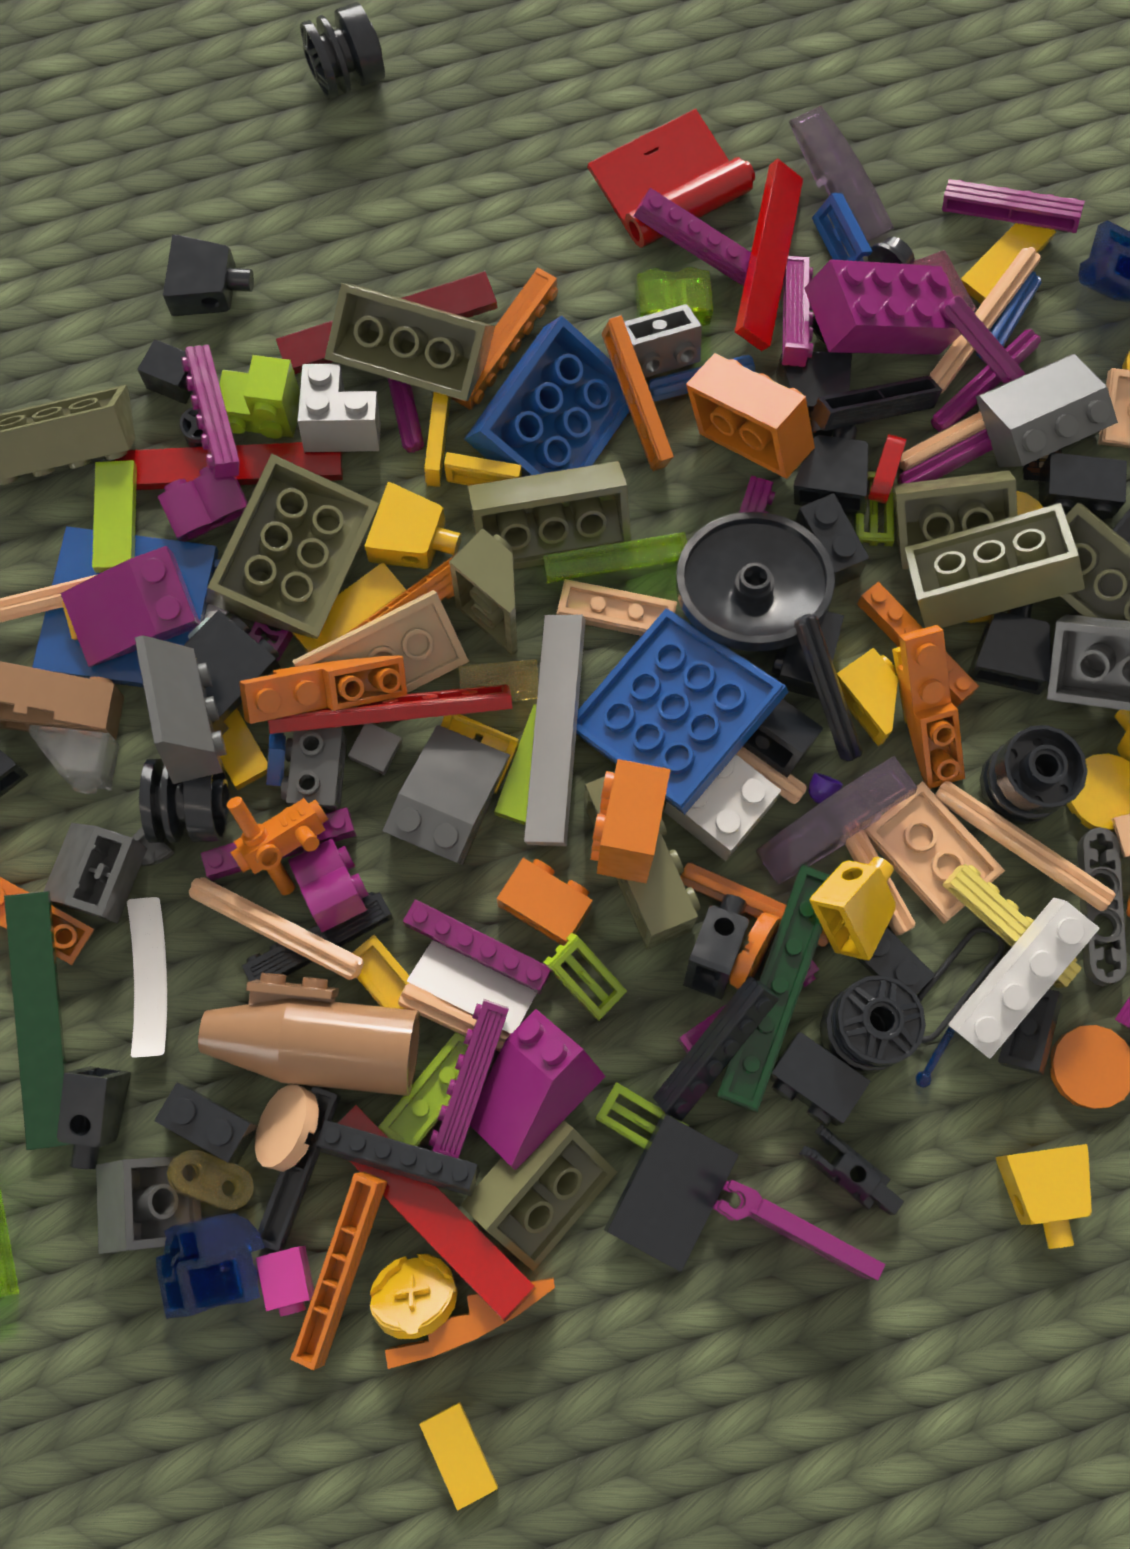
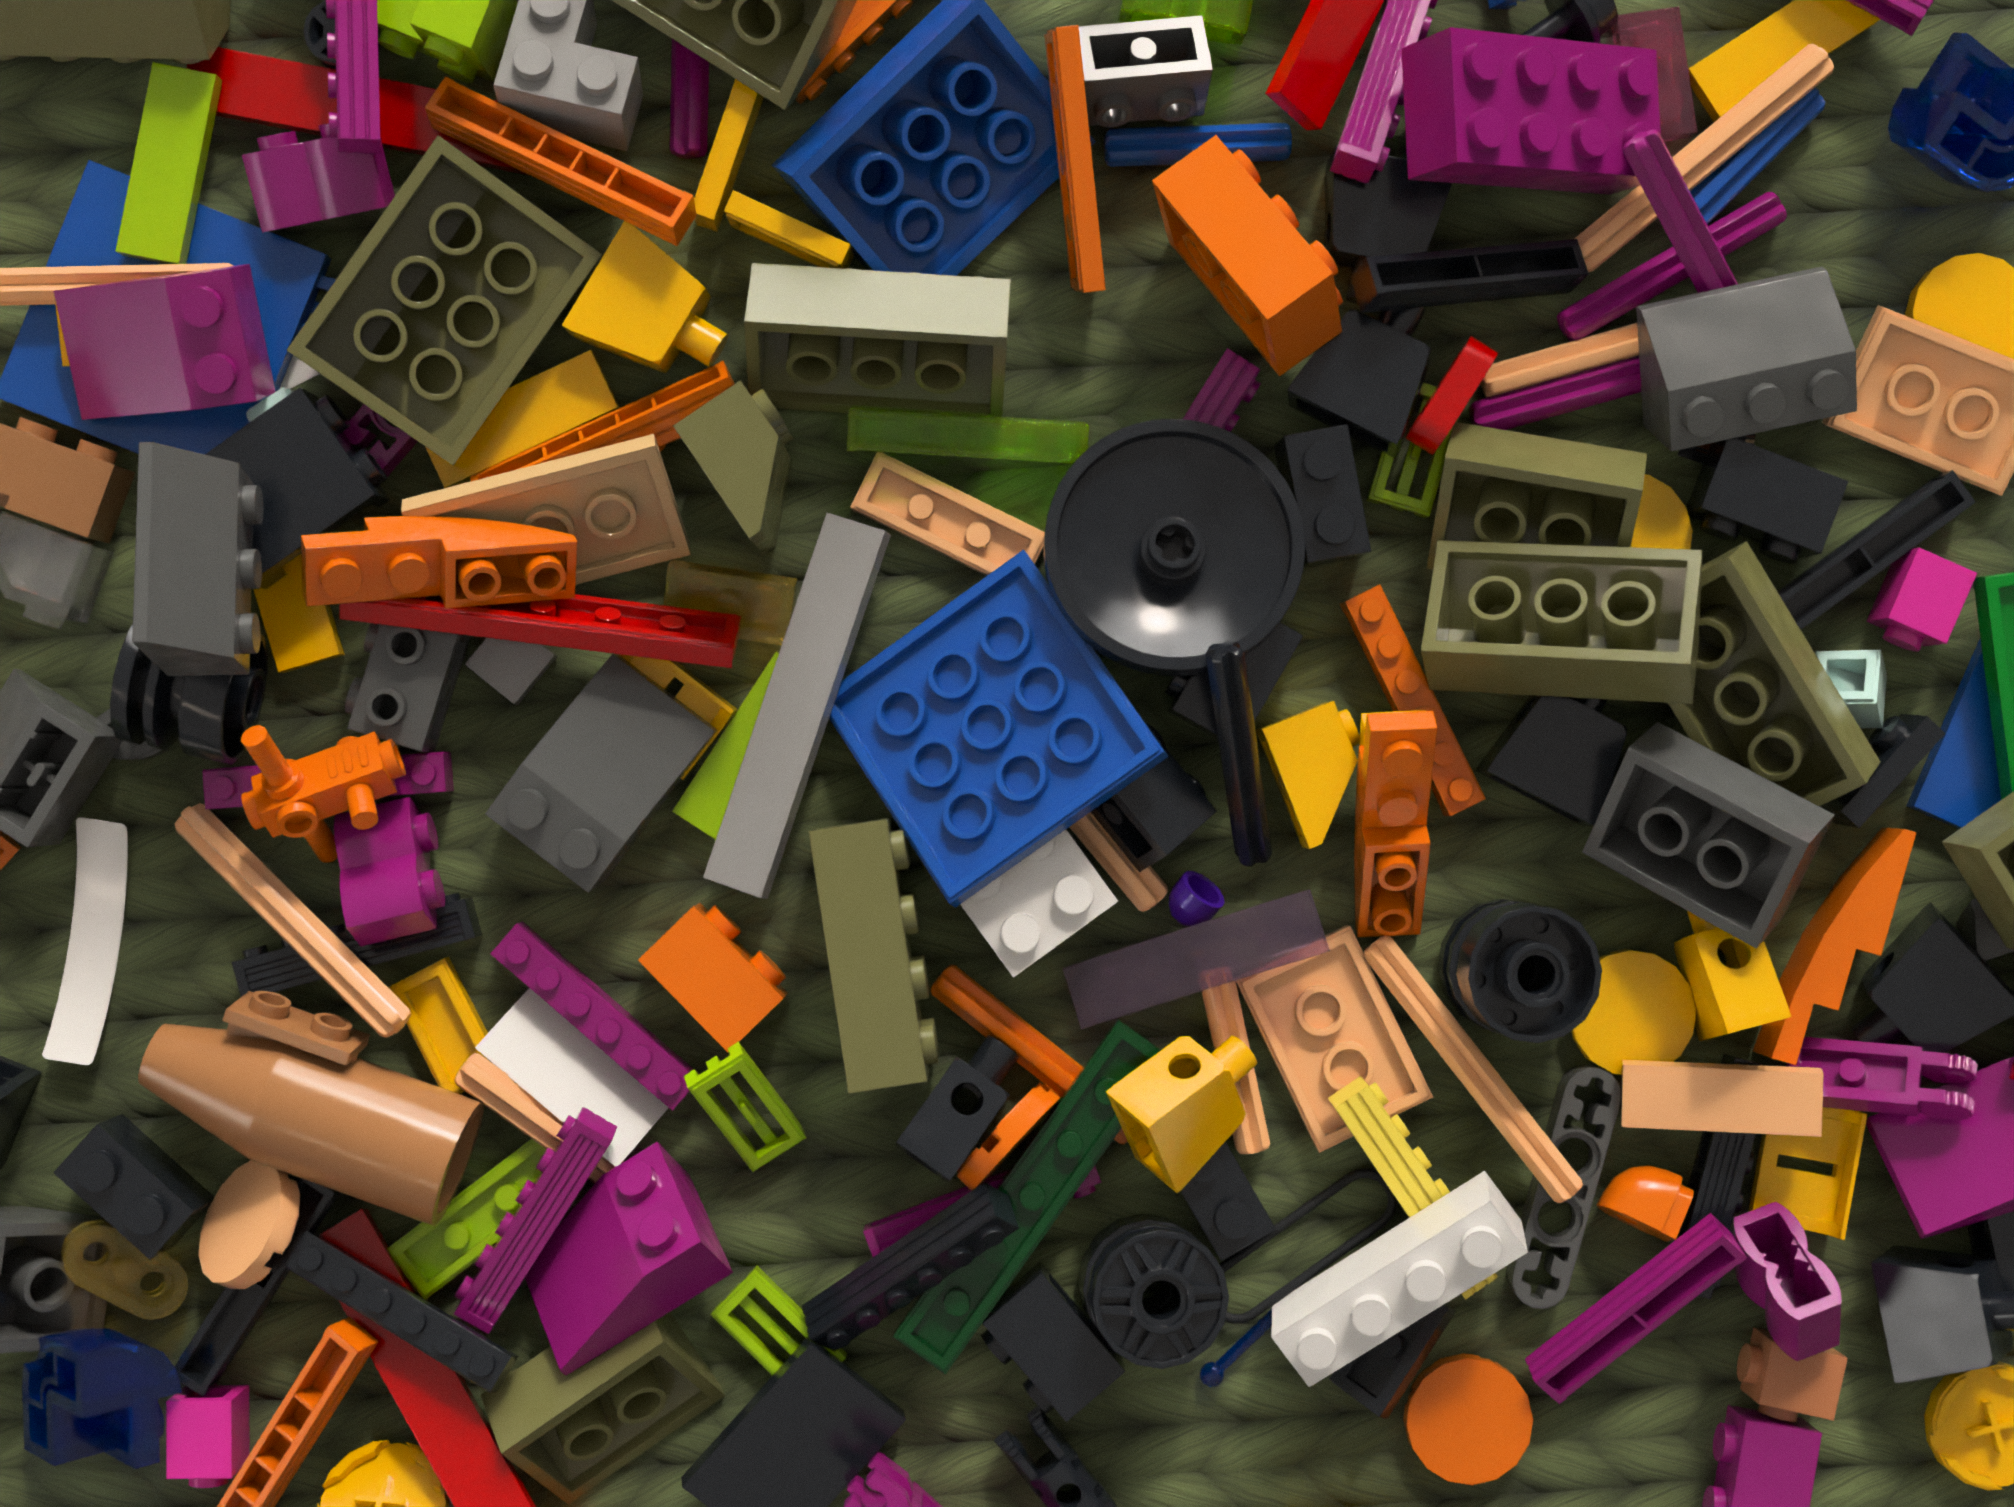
camera: 15 degrees right, 15 degrees up
blue tile [266,733,286,786] -> none
orange brick [590,759,671,884] -> none
none -> orange piece [425,76,697,246]

